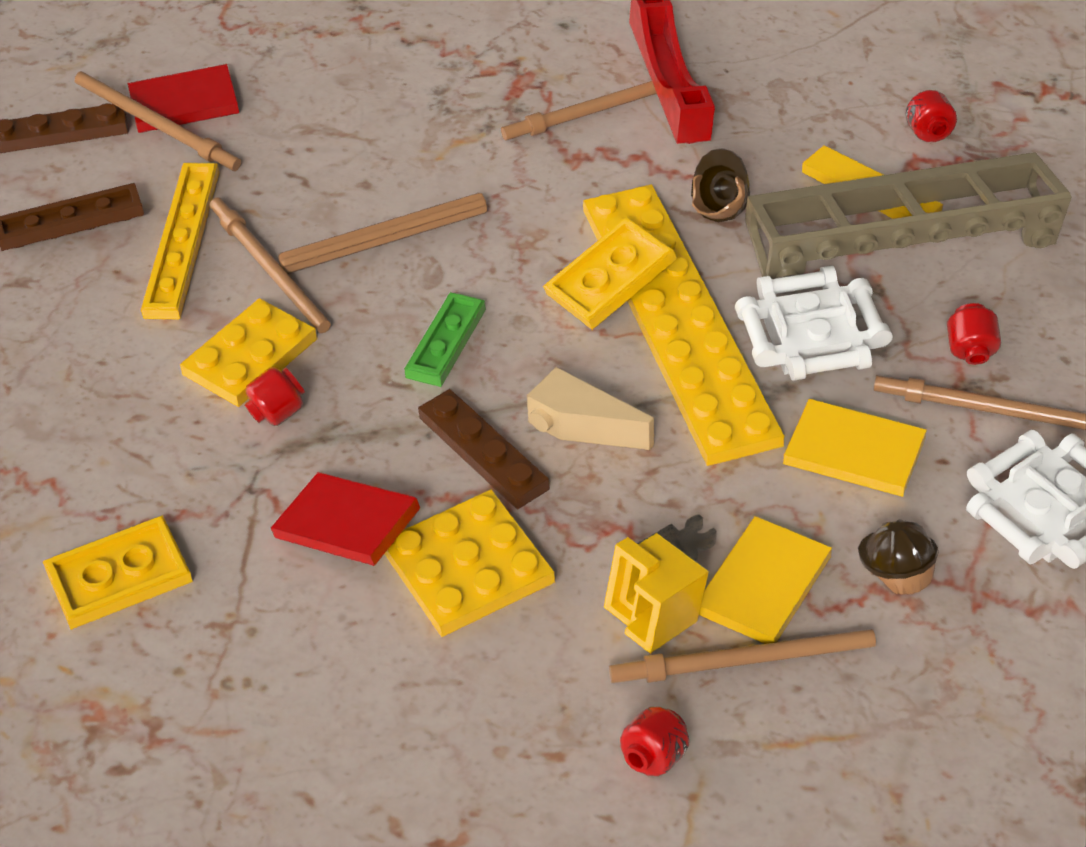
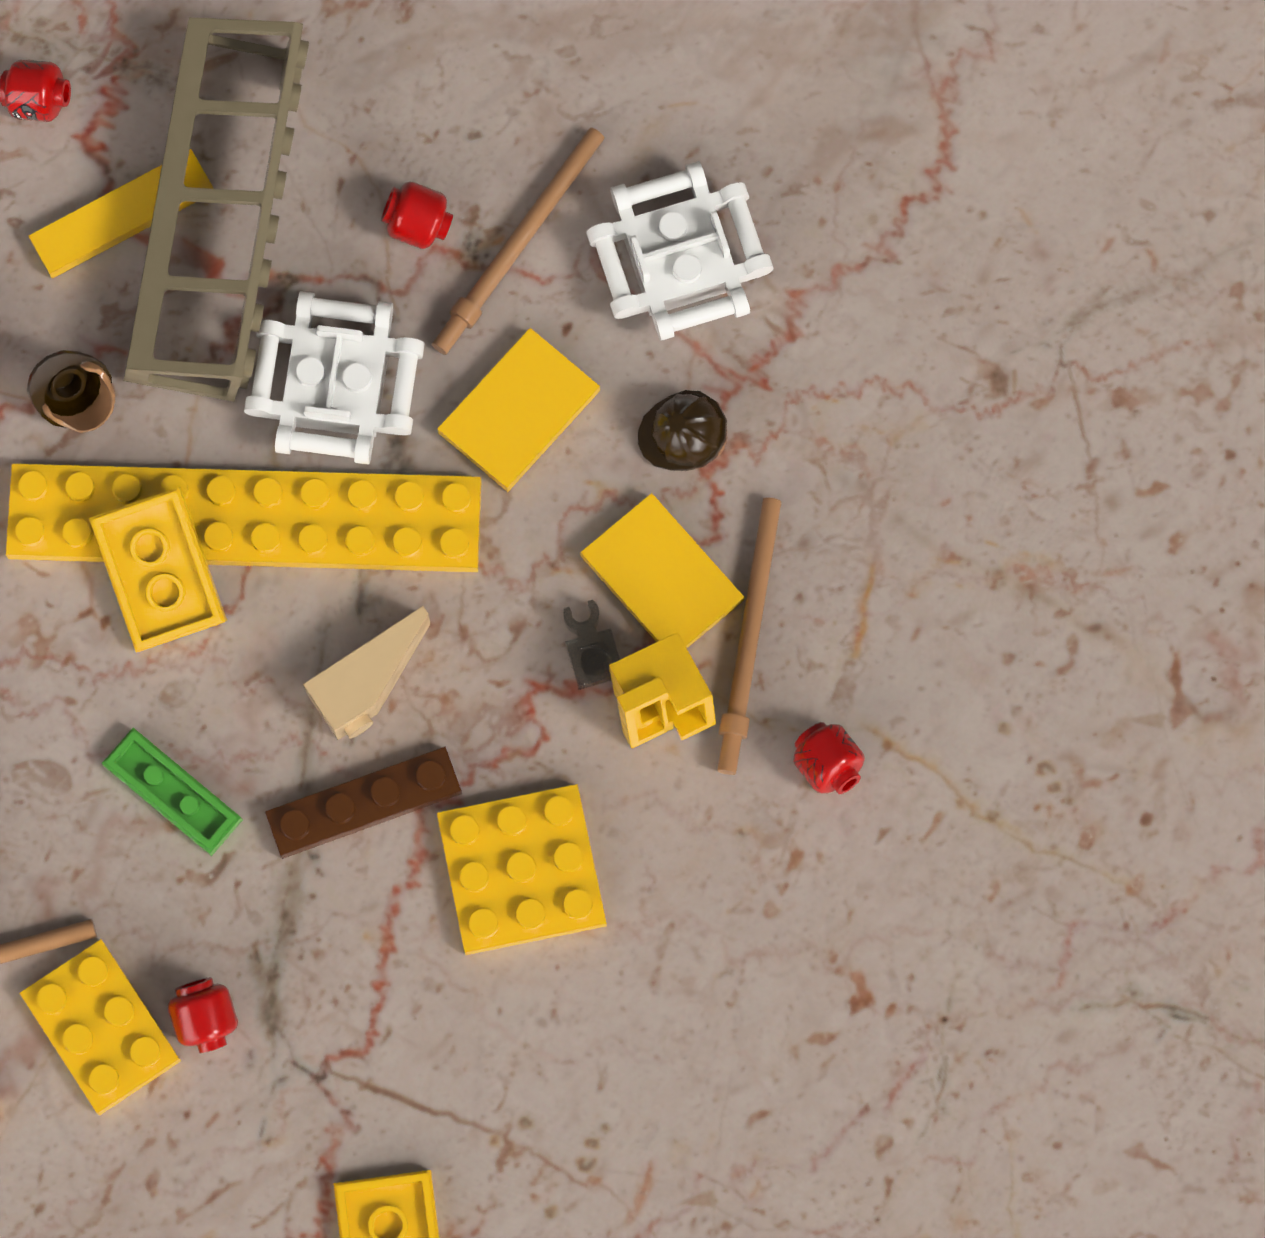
camera: 75 degrees left, 30 degrees up
red tile [271,472,420,566] -> none

